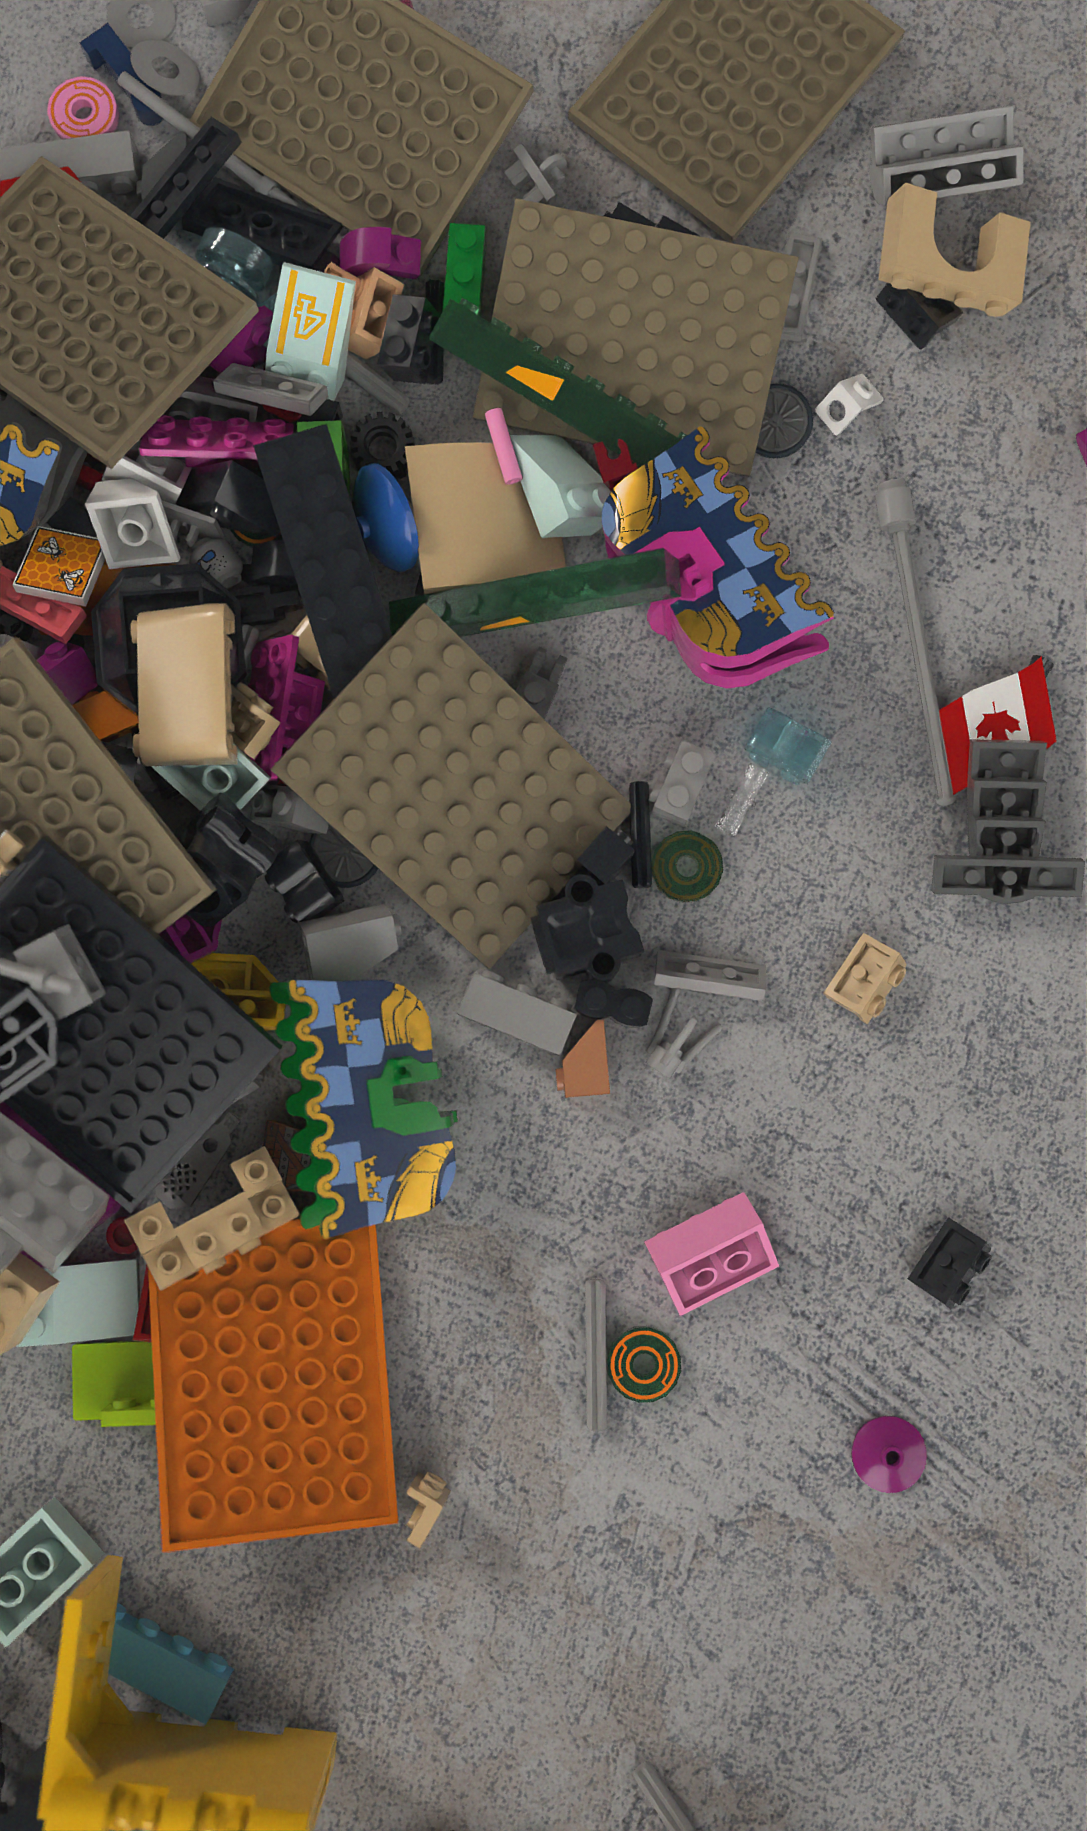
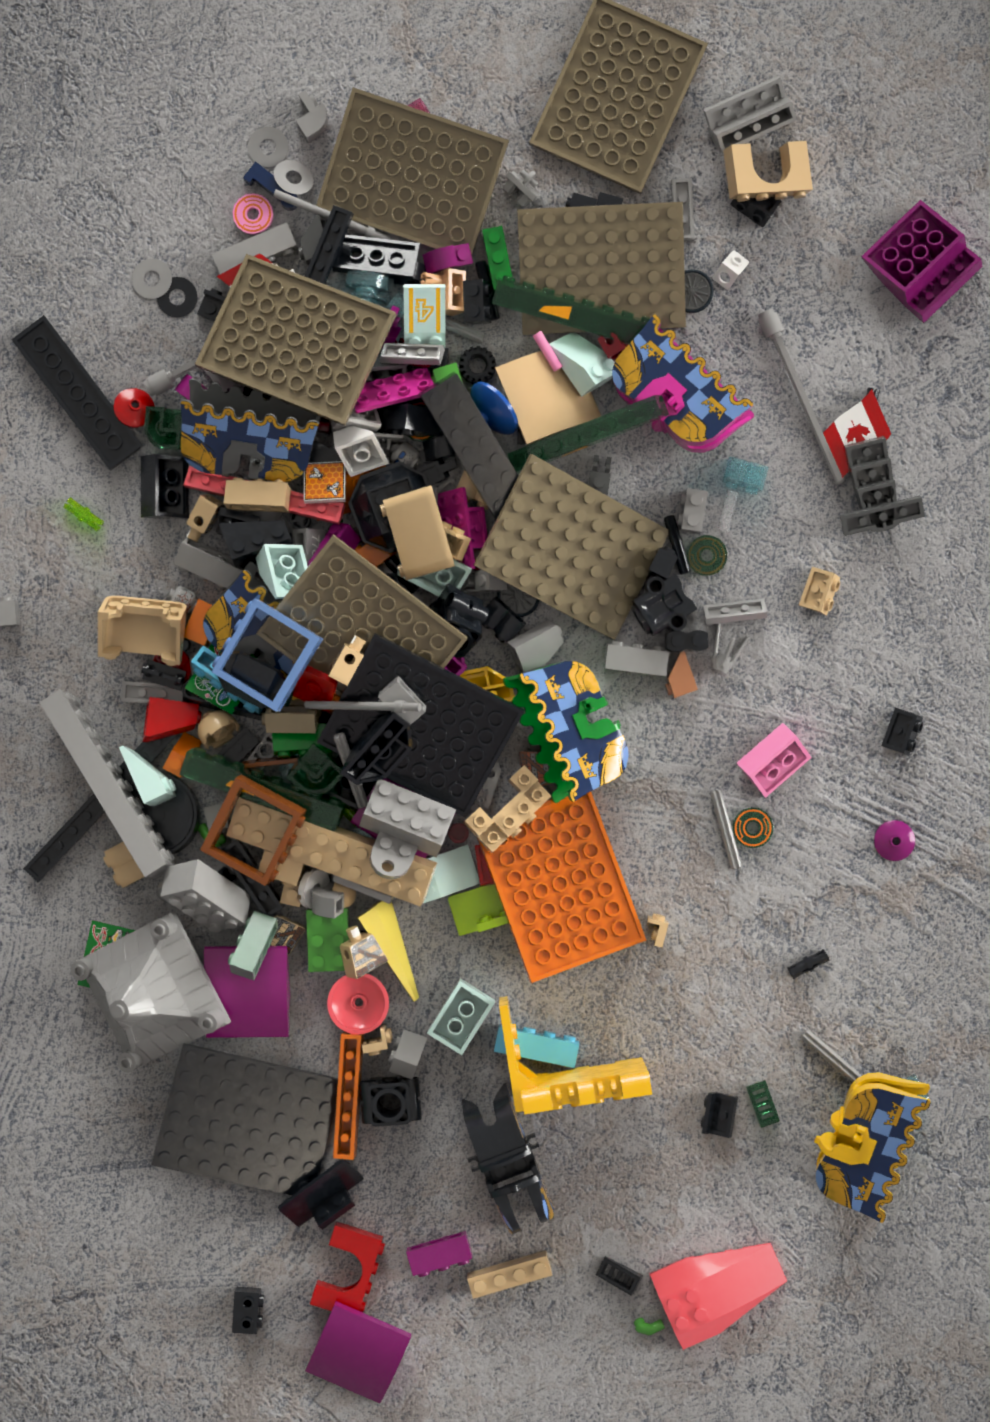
camera: 15 degrees left, 5 degrees up
none -> black pin [787,949,830,979]

